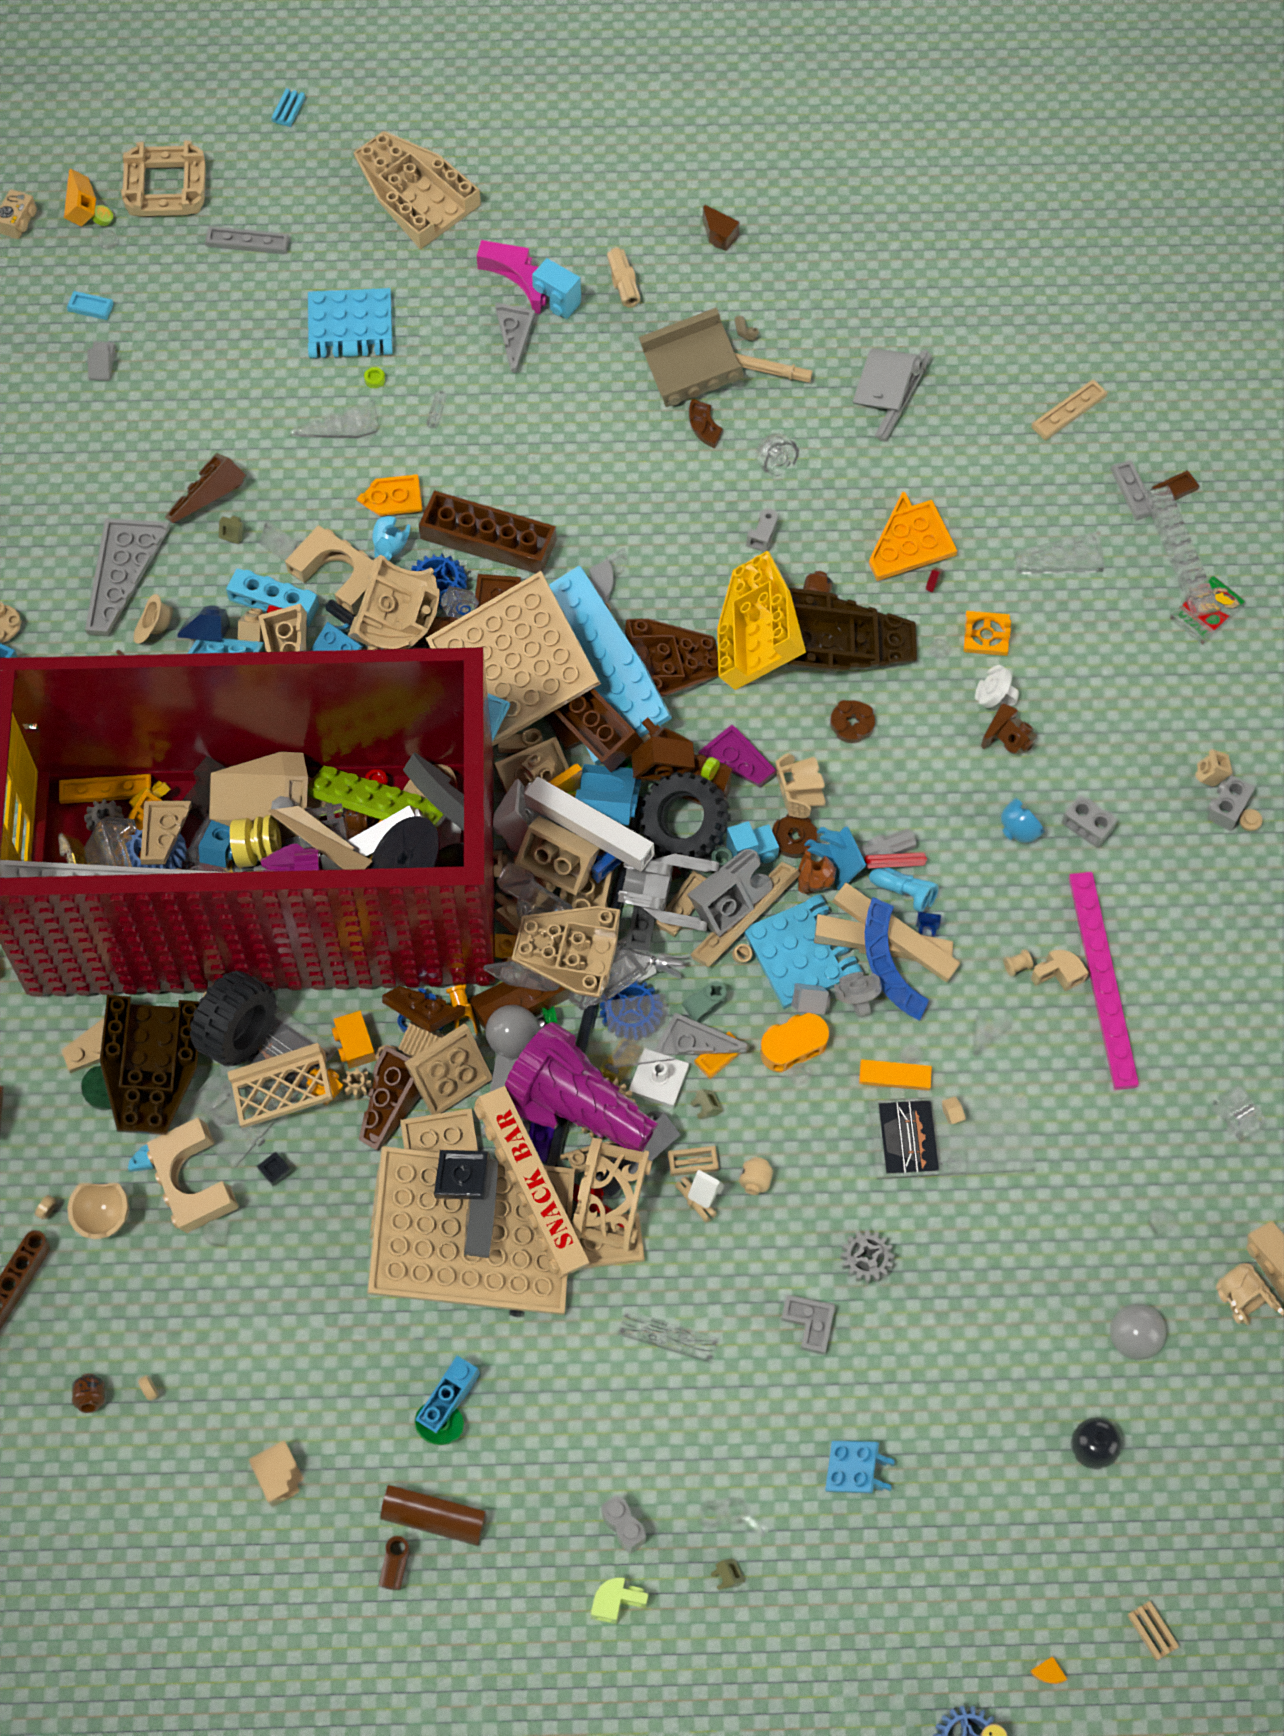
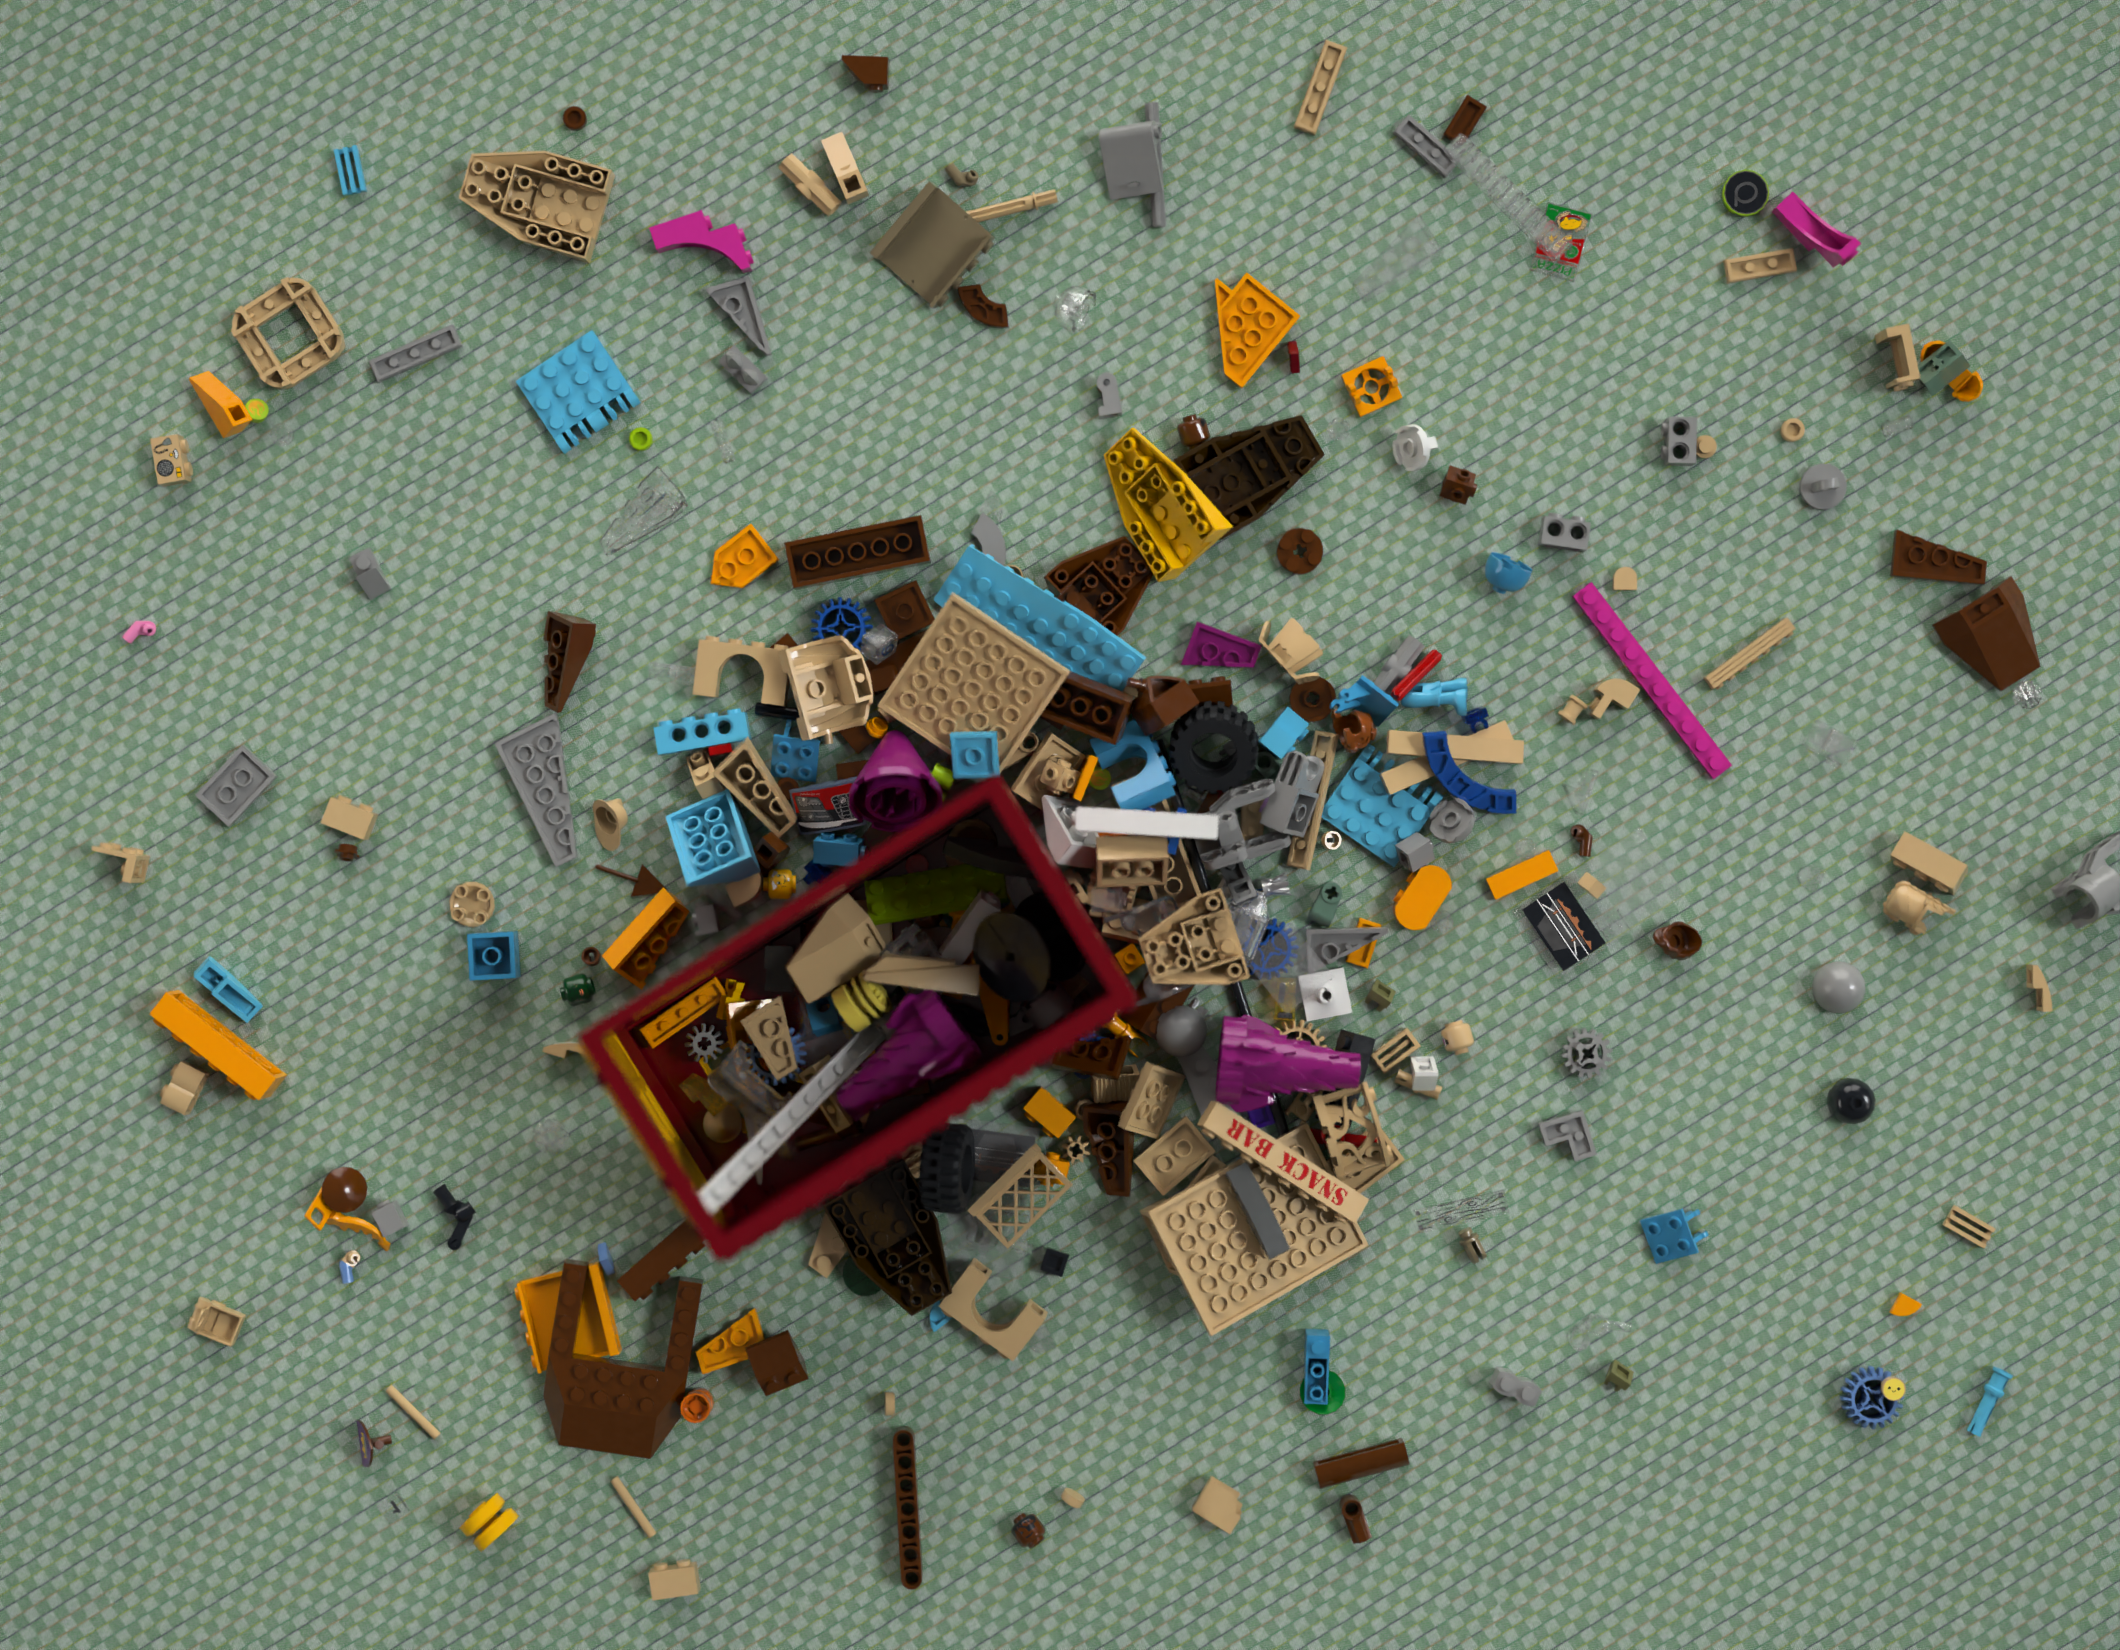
camera: 30 degrees left, 25 degrees up
medium azure tile [67,291,114,320] -> none
tan cylinder [67,1183,130,1239] -> none
dark blue slope [177,605,230,641] -> none
olive tile [219,515,243,544] -> none
light grey tile [271,796,294,809] -> none
medium azure helmet [372,516,411,561] -> none
black tile [434,1150,490,1200] -> none
medium azure brick [532,258,581,319] -> none
green bush [542,1006,558,1025] -> none
yellowish green brick [591,1578,648,1624] -> none
lime tile [701,757,720,780] -> none
reddish brown slope [981,703,1018,749] -> none
tan brick [1195,749,1233,787] -> none
none -> reddish brown tile [563,106,587,131]
none -> light grey tile [718,345,768,394]
none -> tan slope [821,132,869,205]
none -> dark tan arm [1458,1227,1487,1264]
none -> reddish brown arm [1570,824,1593,857]
none -> tan tile [1613,567,1637,590]
none -> reddish brown hair [1653,921,1703,961]
none -> tan piece [1703,617,1796,690]

